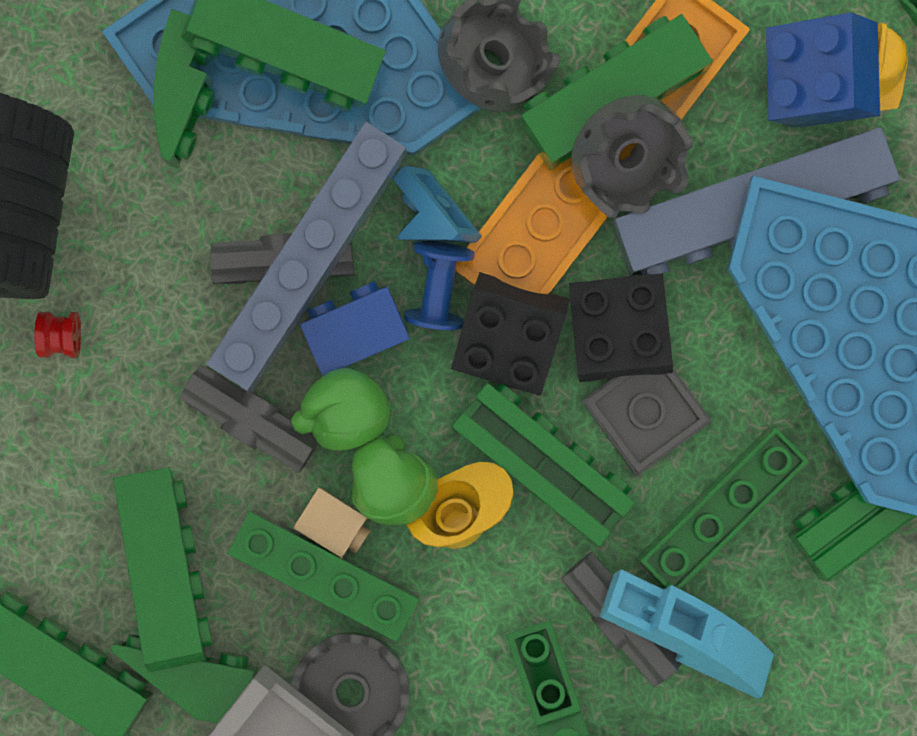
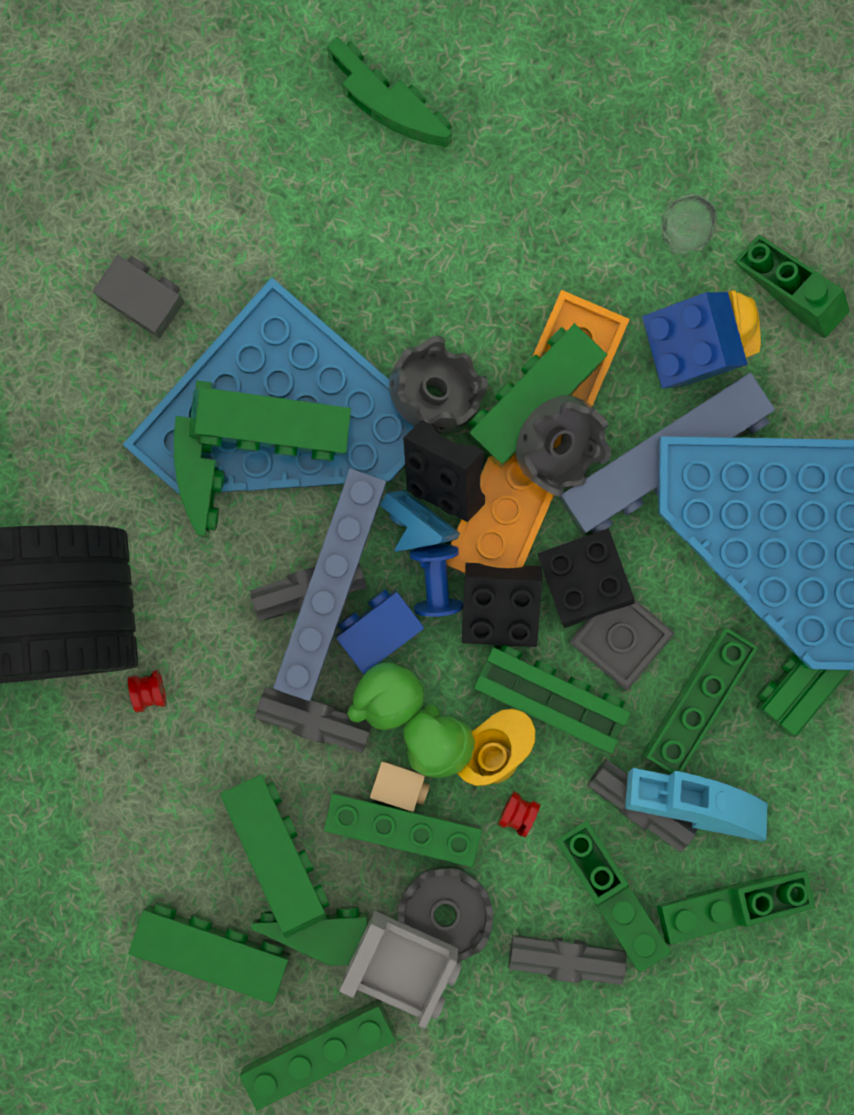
camera: 15 degrees left, 0 degrees up
none -> black brick [403,420,485,522]
none -> red wheel [497,791,541,838]

